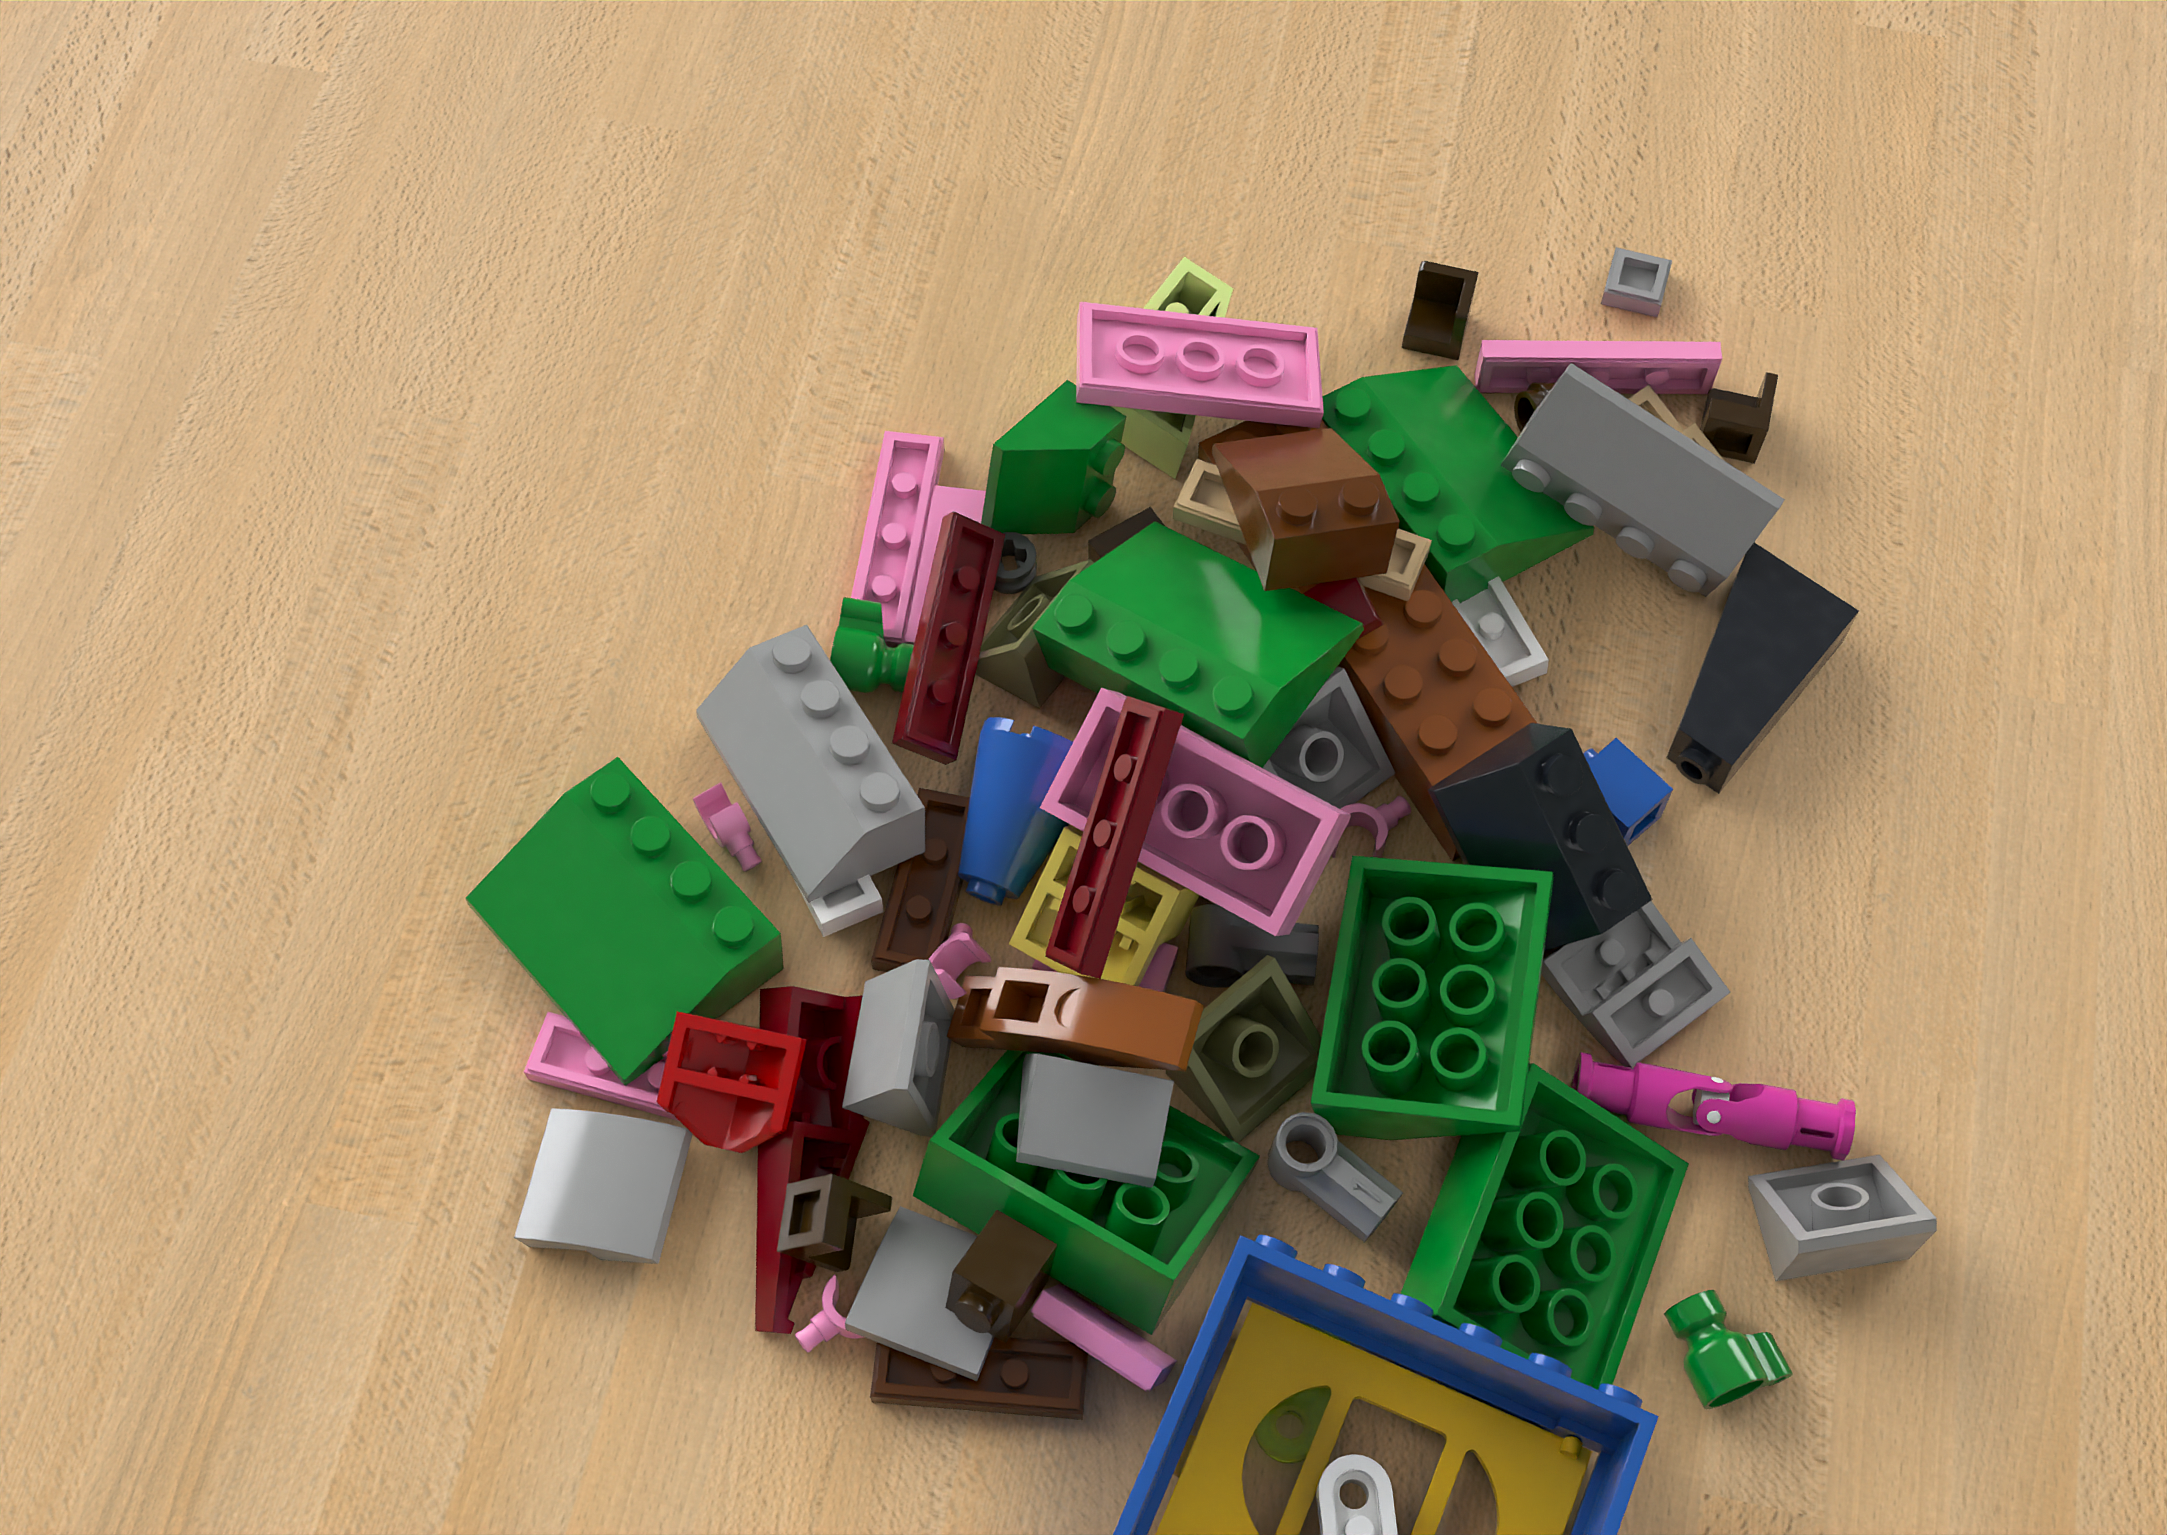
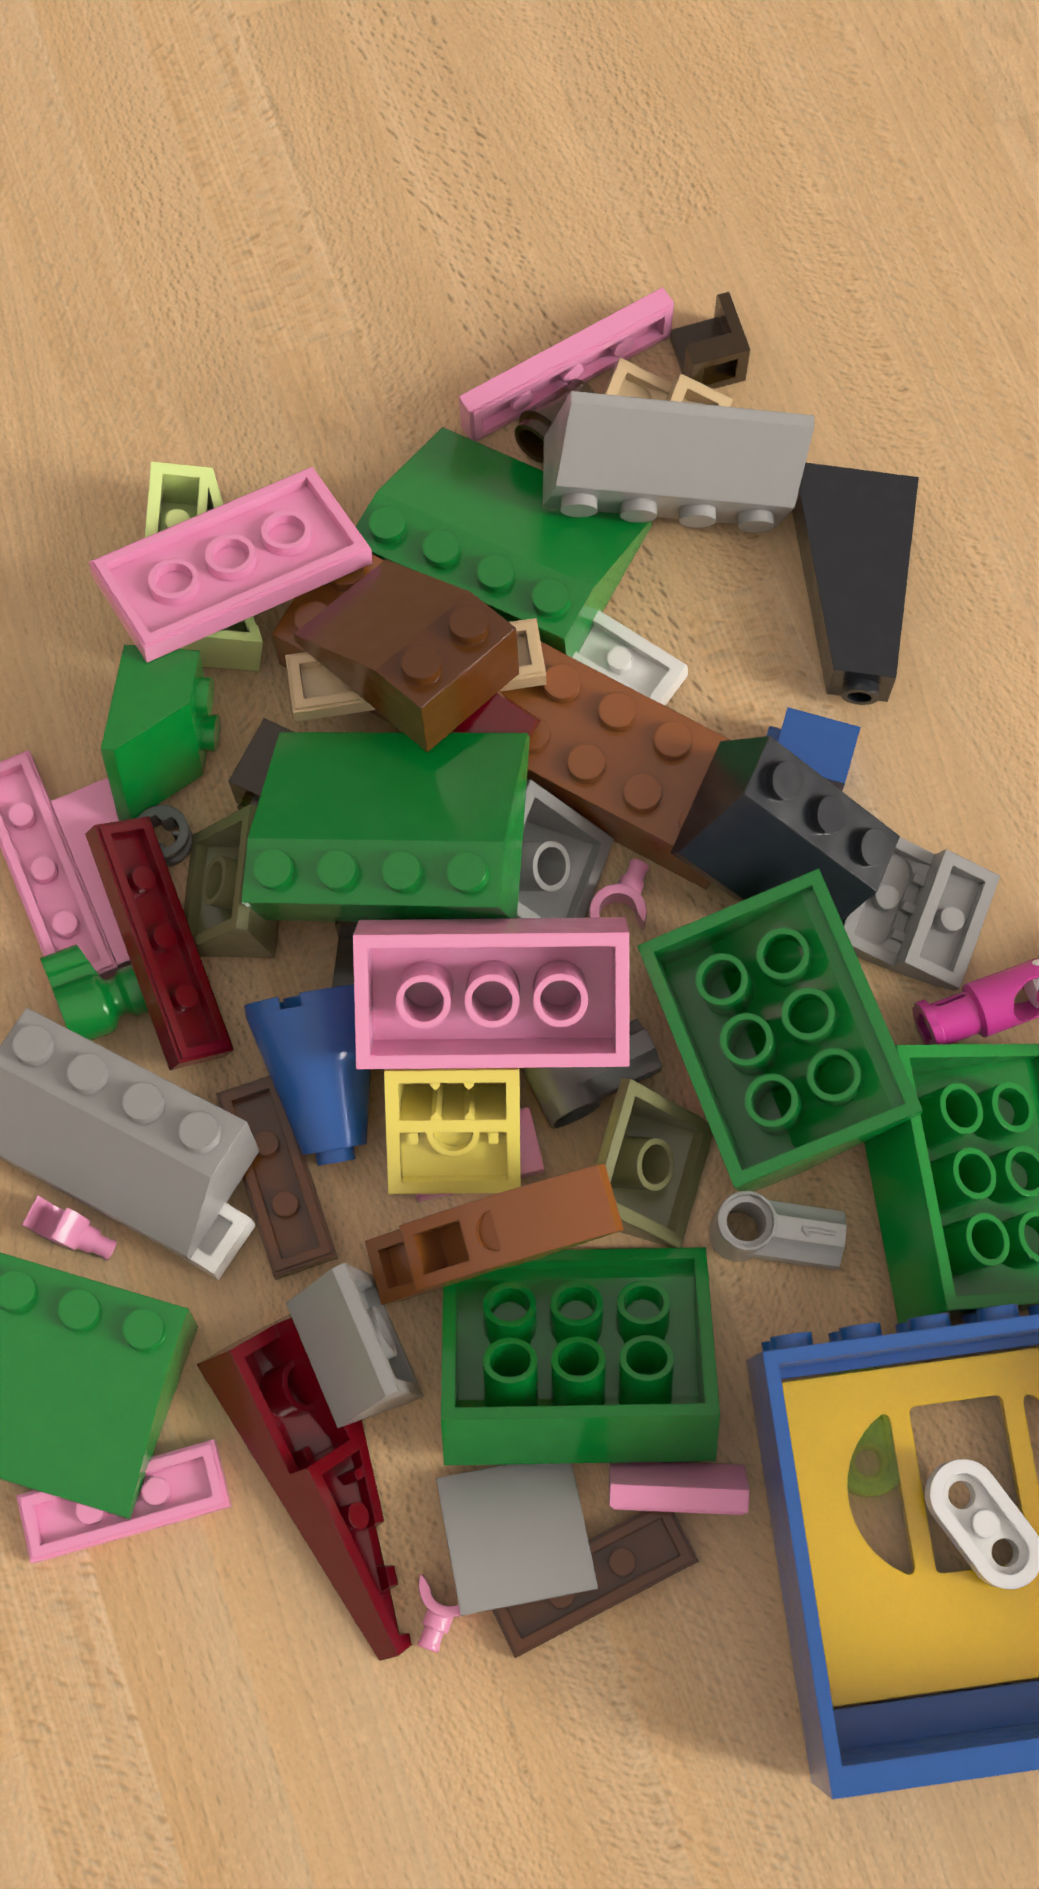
camera: 30 degrees left, 10 degrees up
light grey slope [514,1108,693,1264] -> none
red slope [657,1011,807,1153] -> none
dark brown panel [777,1174,892,1272] -> none
bright pink piece [929,923,991,999] -> none
dark brown brick [945,1210,1058,1343] -> none
light grey slope [1016,1054,1174,1187] -> none
dark red tile [1045,696,1184,979] -> none
dark brown panel [1402,261,1479,360] -> none
light grey tile [1601,247,1672,317] -> none

